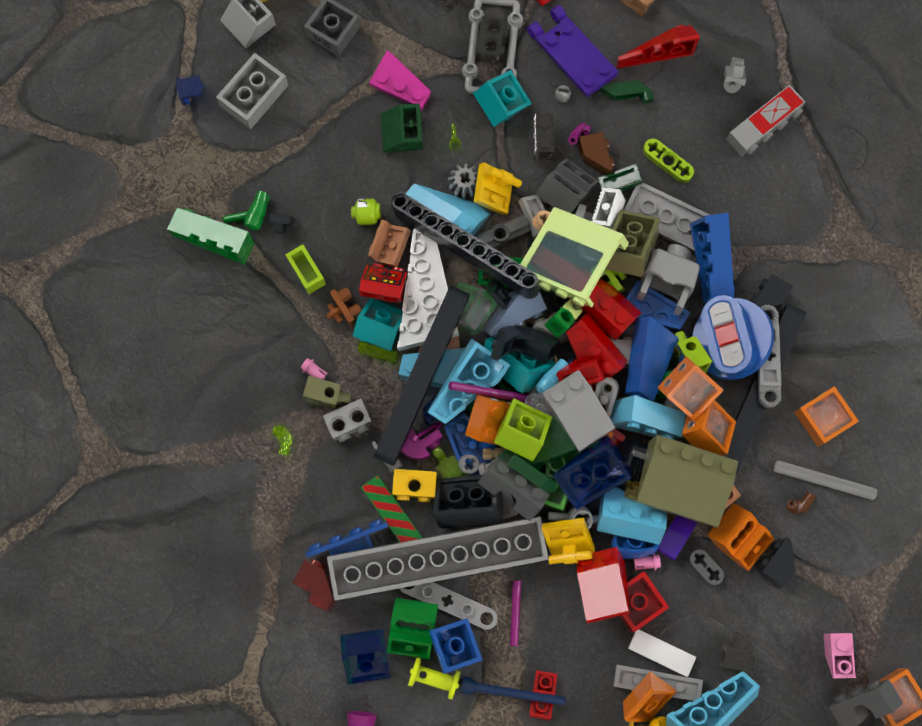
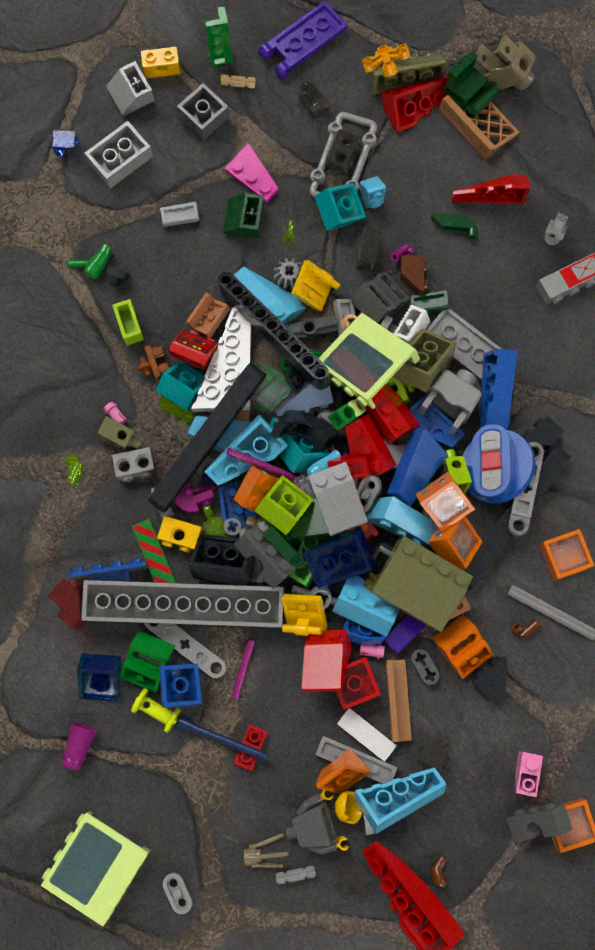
camera: 15 degrees right, 0 degrees up
wedge [167,208,255,265] -> none
lime head [351,198,381,225] -> none
dark purple hinge [526,5,618,98] -> none
light grey hinge [555,85,571,103] -> none
lime beam [643,139,694,183] -> none
none -> light grey plate [160,202,200,227]
none -> medium azure slope [359,176,386,209]
none -> medium nougat fence [385,660,412,742]

